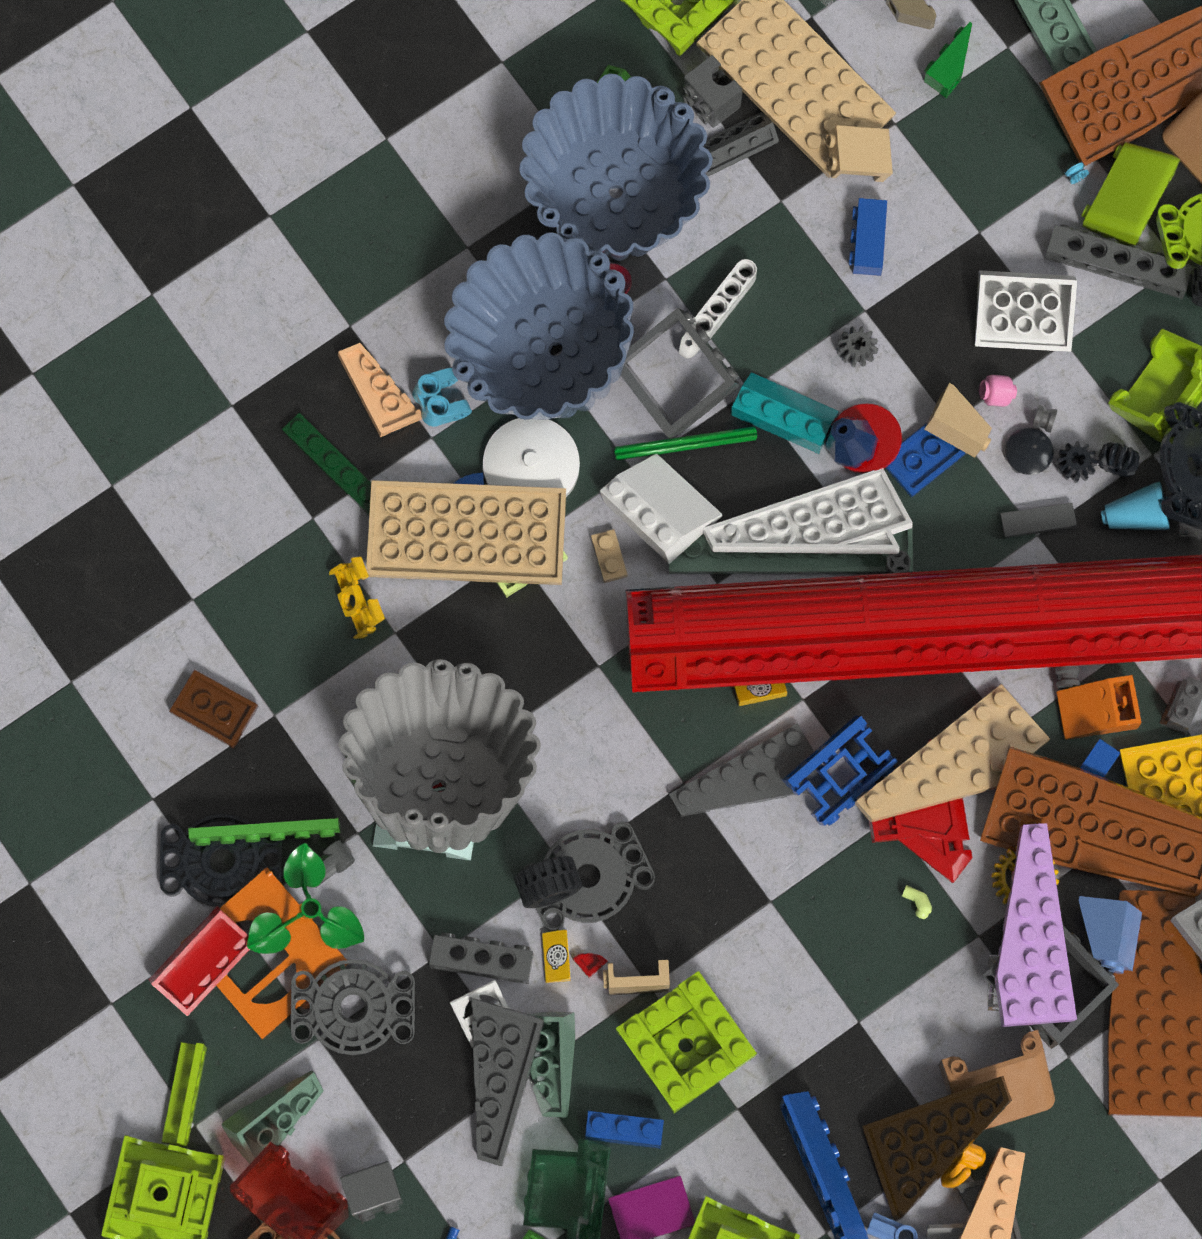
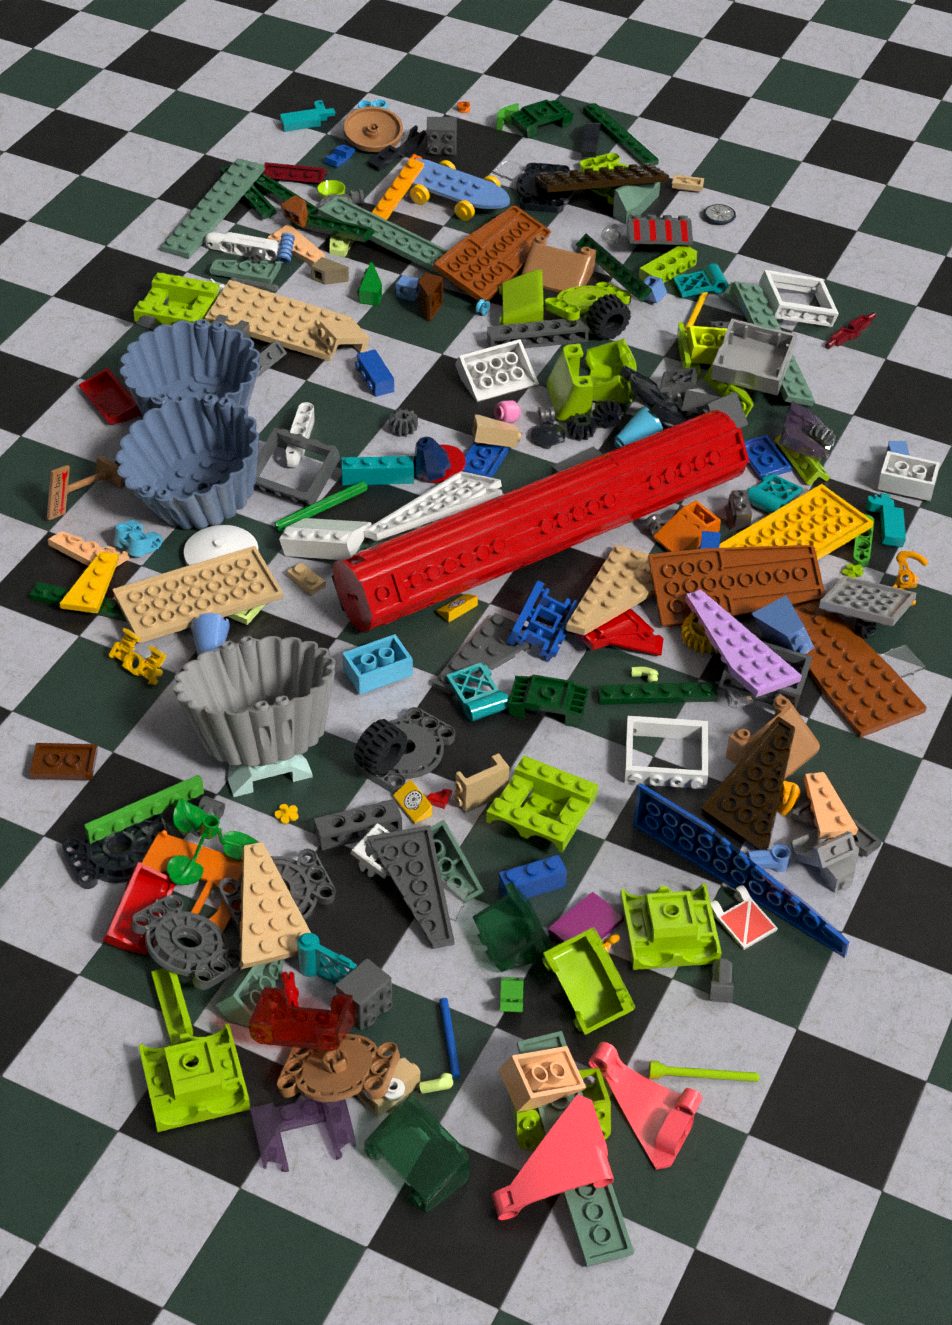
camera: 30 degrees left, 30 degrees down
none -> medium nougat piece [47,456,126,520]
none -> yellow wing [60,552,119,613]
none -> red slope [79,367,141,424]
none -> dark grey piece [130,895,241,990]
none -> medium blue cone [191,613,230,656]
none -> tan wing [239,842,311,969]
none -> yellow plant [275,804,298,824]
none -> red pin [280,971,300,1016]
none -> teal piece [297,933,357,985]
none -> medium azure brick [342,634,413,694]
none -> medium blue brick [395,275,419,301]
none -> reddish brown slope [417,273,443,322]
none -> teal piece [446,663,509,722]
none -> dark green plate [508,674,589,727]
none -> lime windscreen [546,344,593,422]
none -> dark green plate [598,682,718,705]
none -> white window [624,716,708,789]

